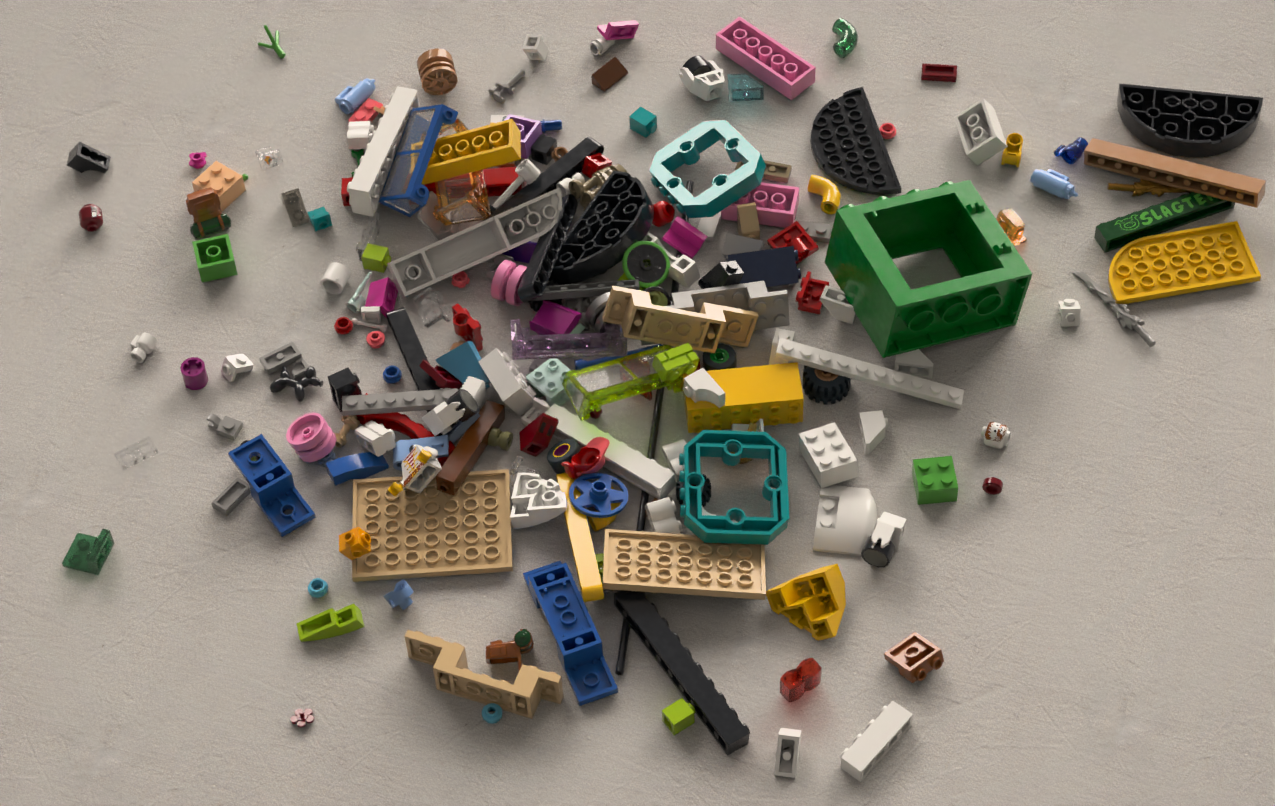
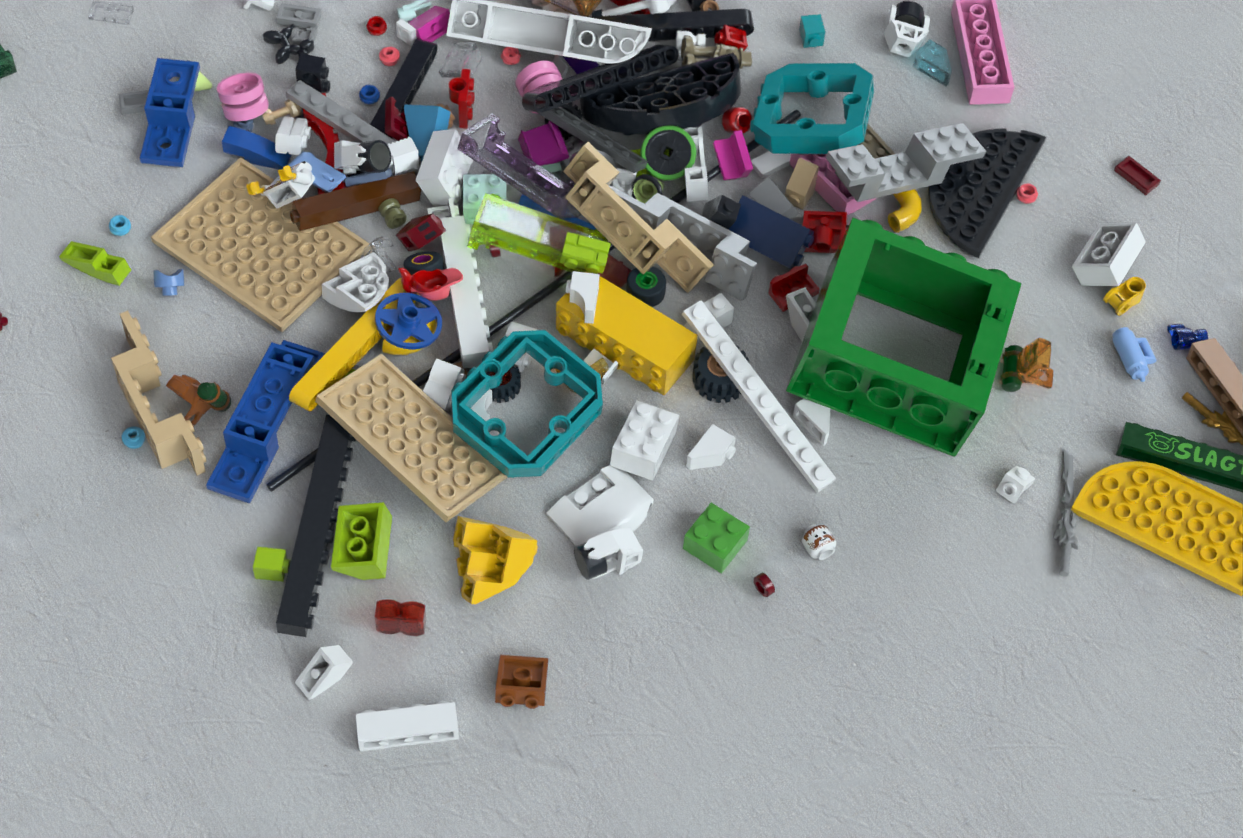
camera: 35 degrees right, 5 degrees up
light grey plate [207,413,243,440] -> none
light orange brick [339,527,371,561] -> none
white hinge [351,318,388,332] -> none
clear green cylinder [832,18,858,58] -> none
none -> lime slope [331,502,392,580]
none -> light grey bracket [826,123,986,202]

